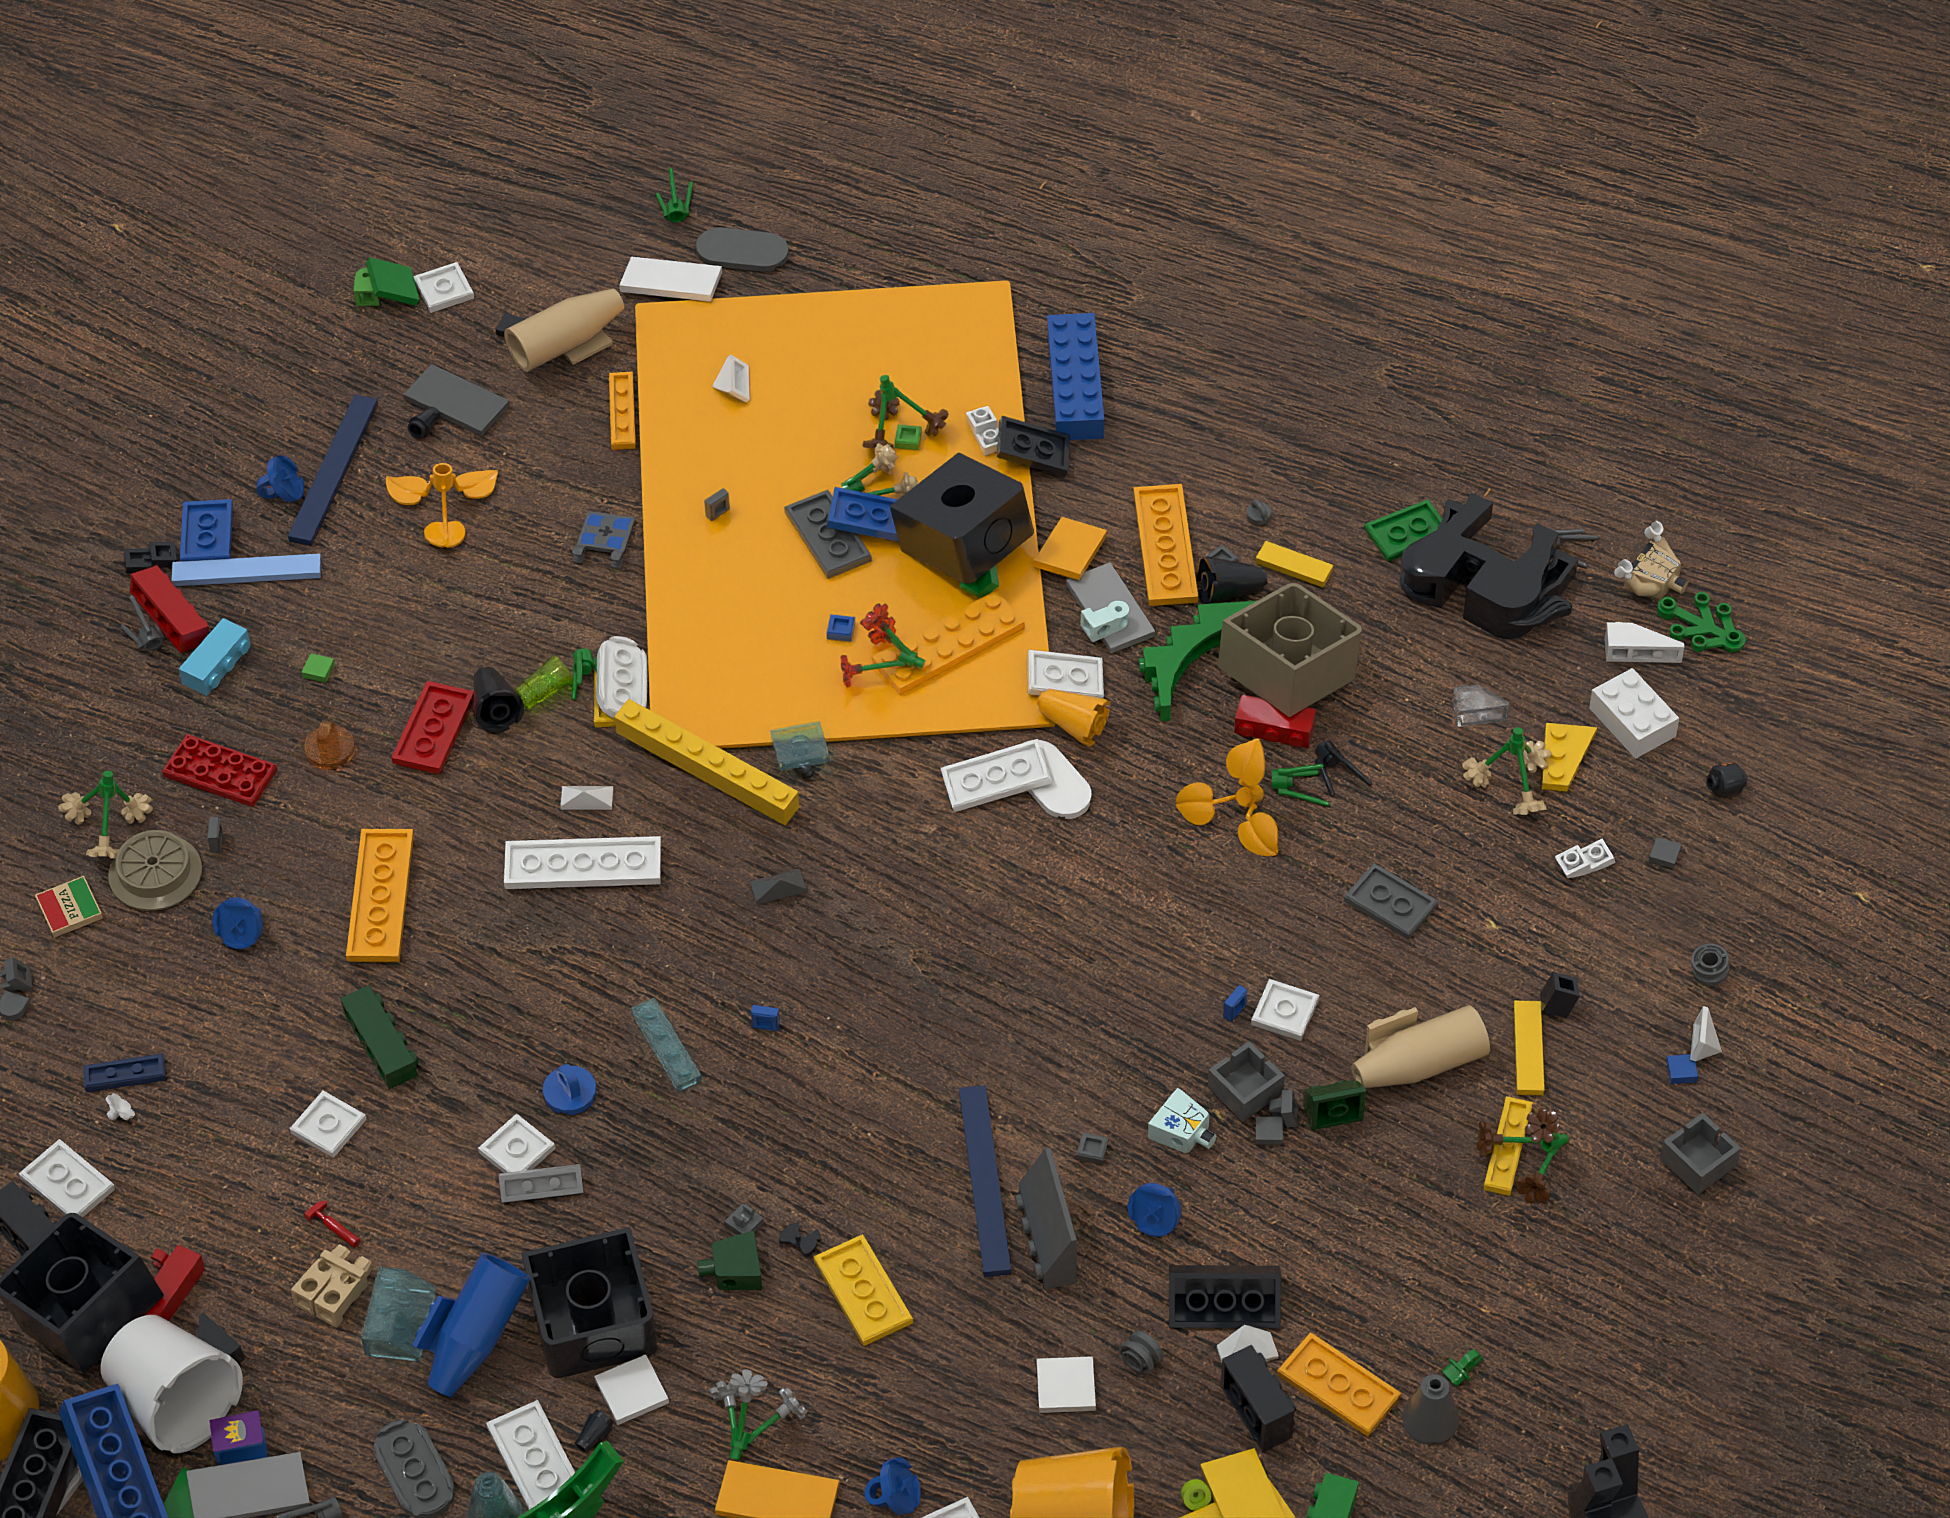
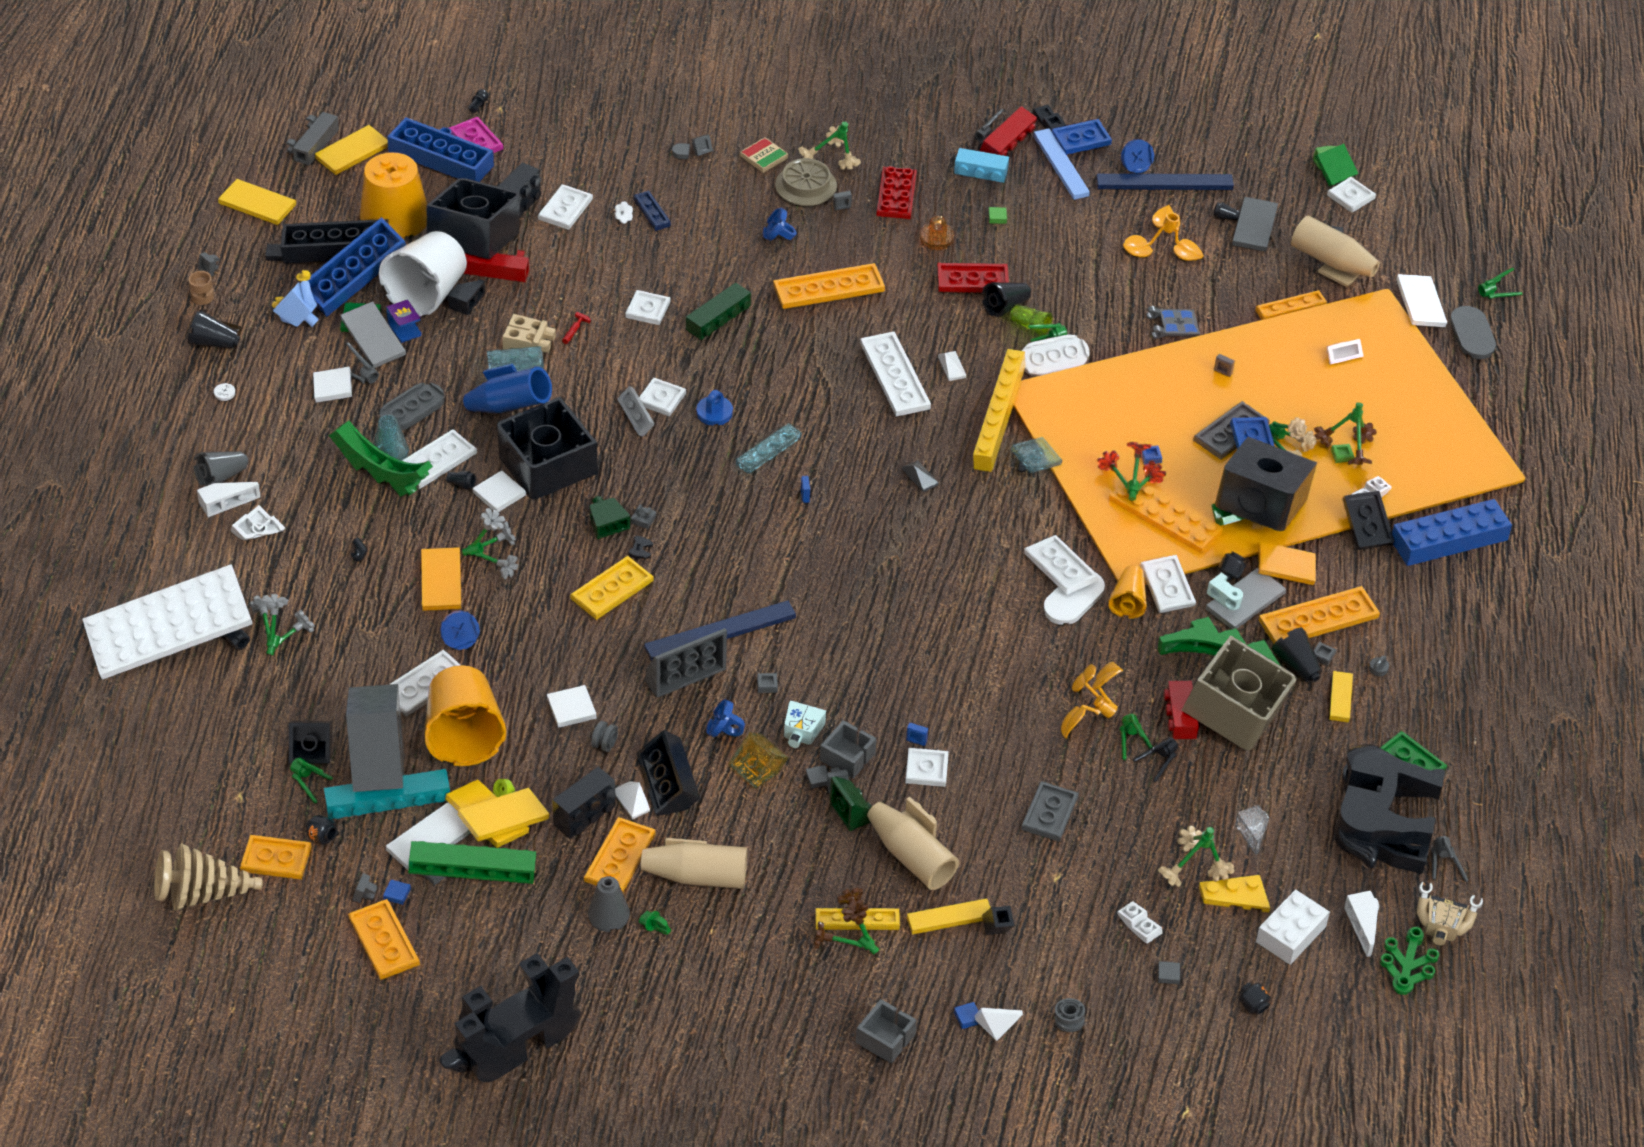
camera: 70 degrees right, 5 degrees down
none -> tan piece [641,838,747,889]
none -> clear yellow slope [728,732,788,788]
none -> black head [1218,551,1247,581]

